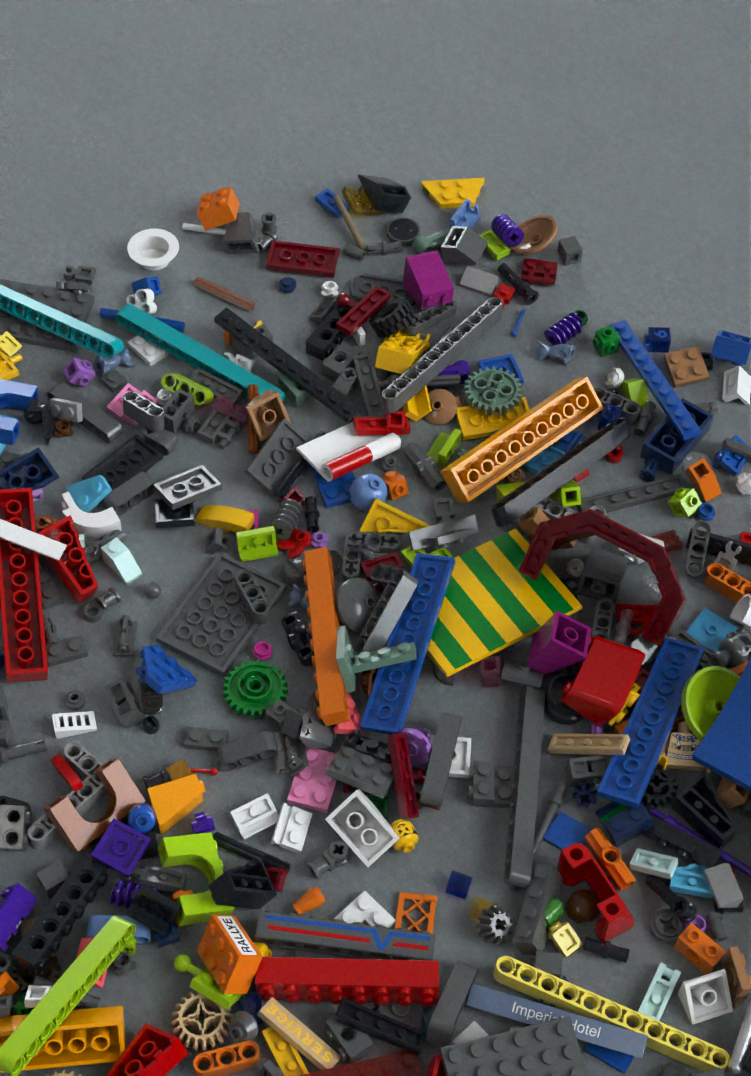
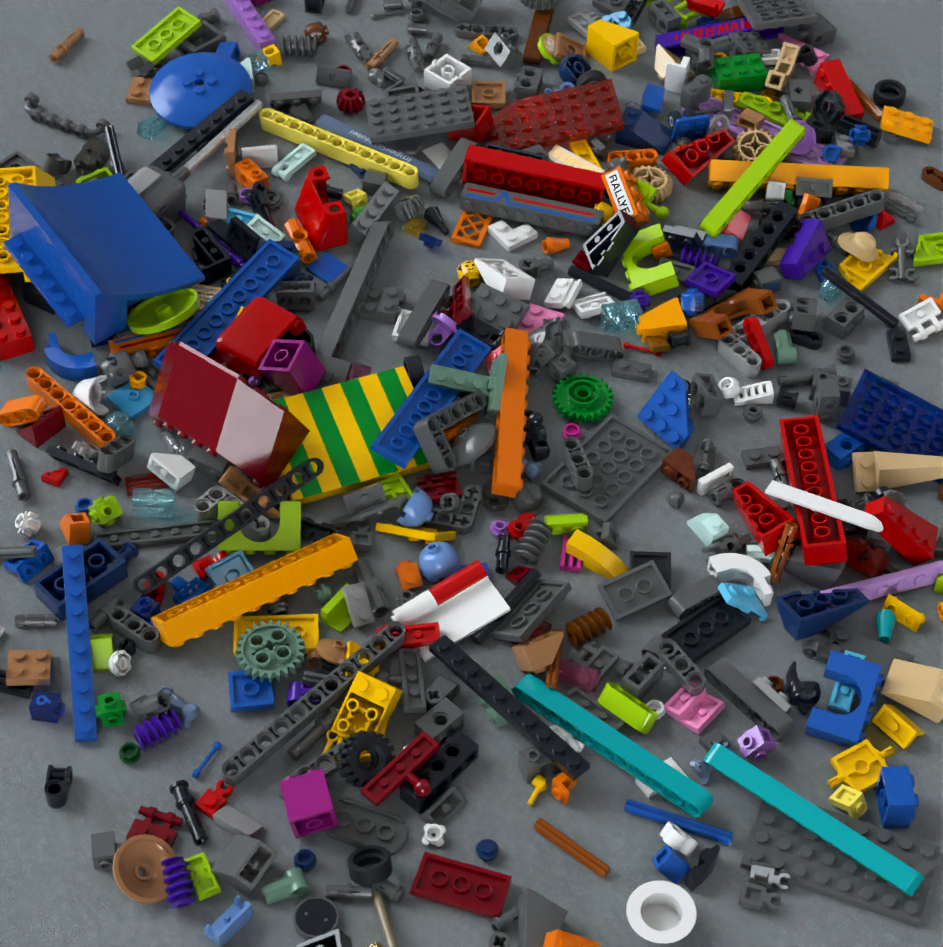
camera: 170 degrees left, 5 degrees down
tan tile [548,733,630,755] -> none
none -> black piece [44,765,73,809]
none -> clear light blue hair [104,411,134,438]
none -> light orange bush [129,371,147,389]
none -> dark grey piece [129,691,171,723]
none -> clear light blue pin [132,488,175,518]
none -> black hinge [301,517,336,542]
none -> light grey plate [342,582,375,628]
none -> black tyre [347,845,393,885]
none -> medium blue cylinder [396,487,434,528]
none -> black tyre [404,355,425,388]
none -> black cone [423,206,450,236]
none -> reddish brown piece [565,607,612,648]
none -> clear light blue brick [600,298,643,333]
none -> copper slope [661,447,696,493]
none -> black slope [686,844,720,892]
none -> white tile [696,462,734,496]
none -> white plate [718,377,740,399]
none -> sand green piece [773,330,797,365]
none -> black bush [776,388,799,409]

